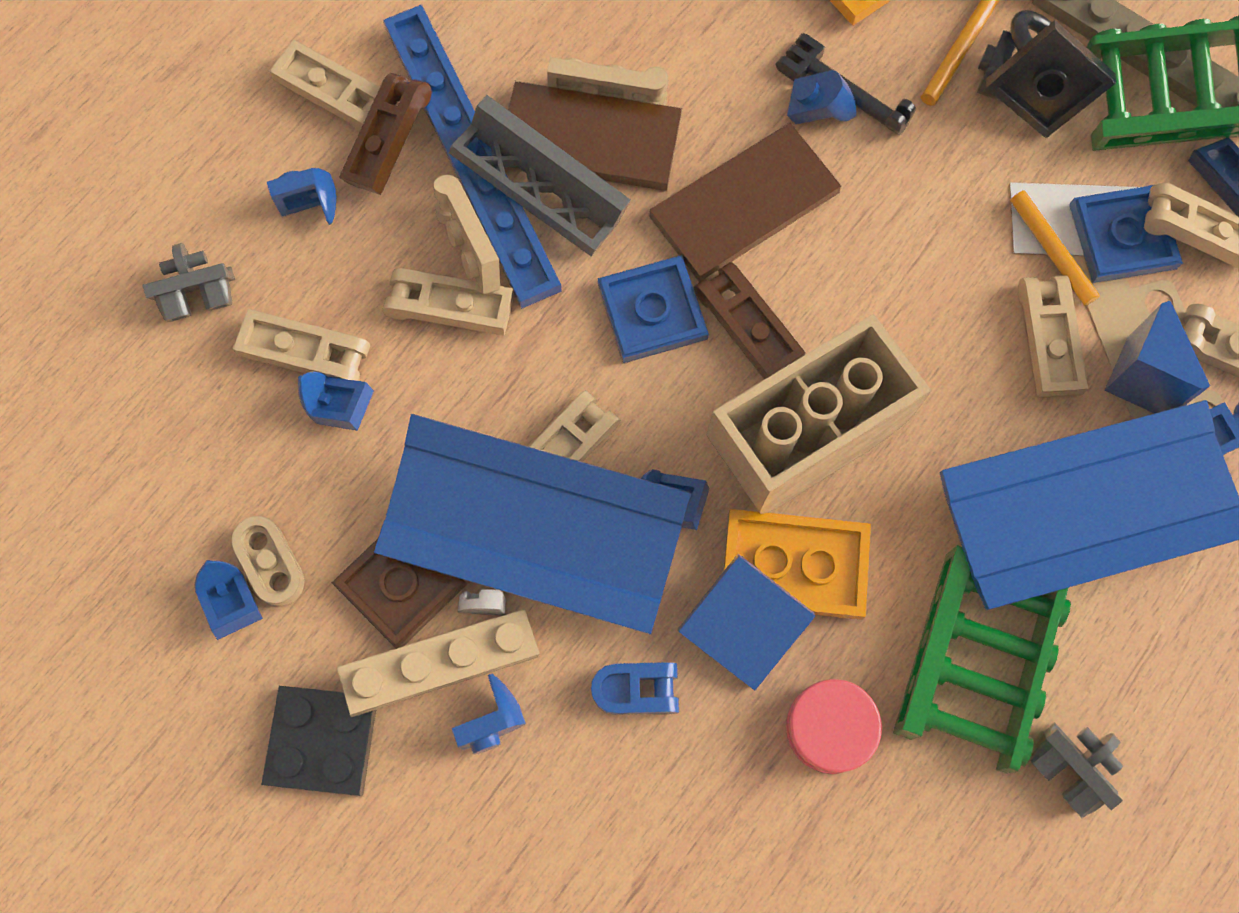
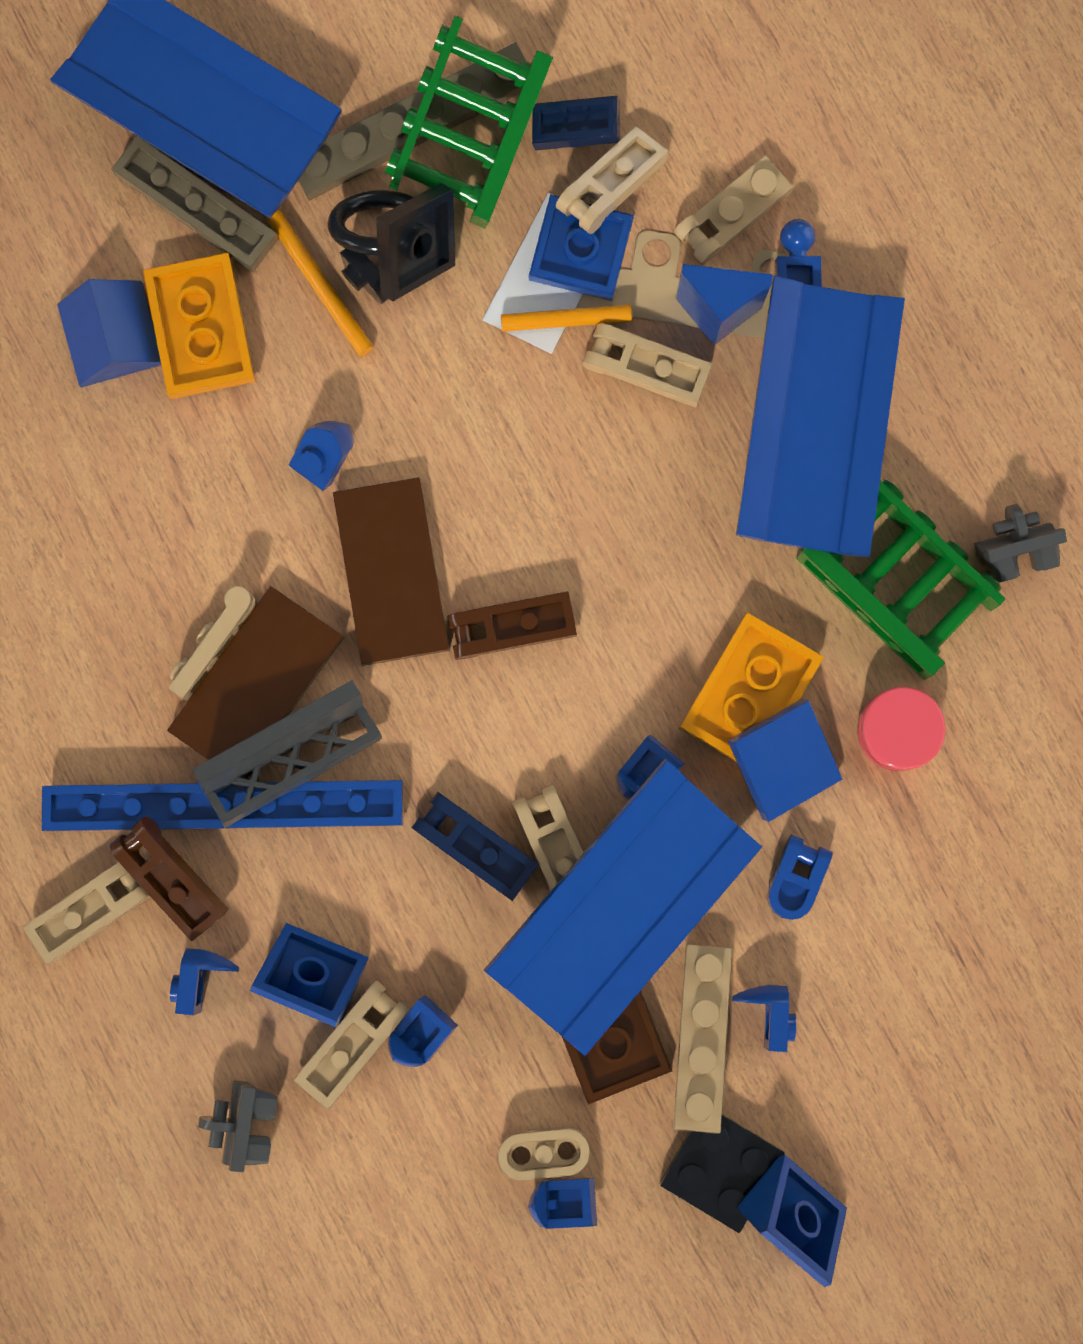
camera: 65 degrees left, 10 degrees up
tan plate [382,268,514,336] -> none
tan plate [433,175,500,294] -> none
white tile [458,590,506,616] -> none
blue tile [597,255,709,364] -> none
tan brick [706,314,932,514] -> none
black hinge [776,33,916,136] -> none
none -> blue slope [250,923,369,1027]
none -> dark blue plate [411,791,539,901]
none -> blue slope [737,1155,847,1287]

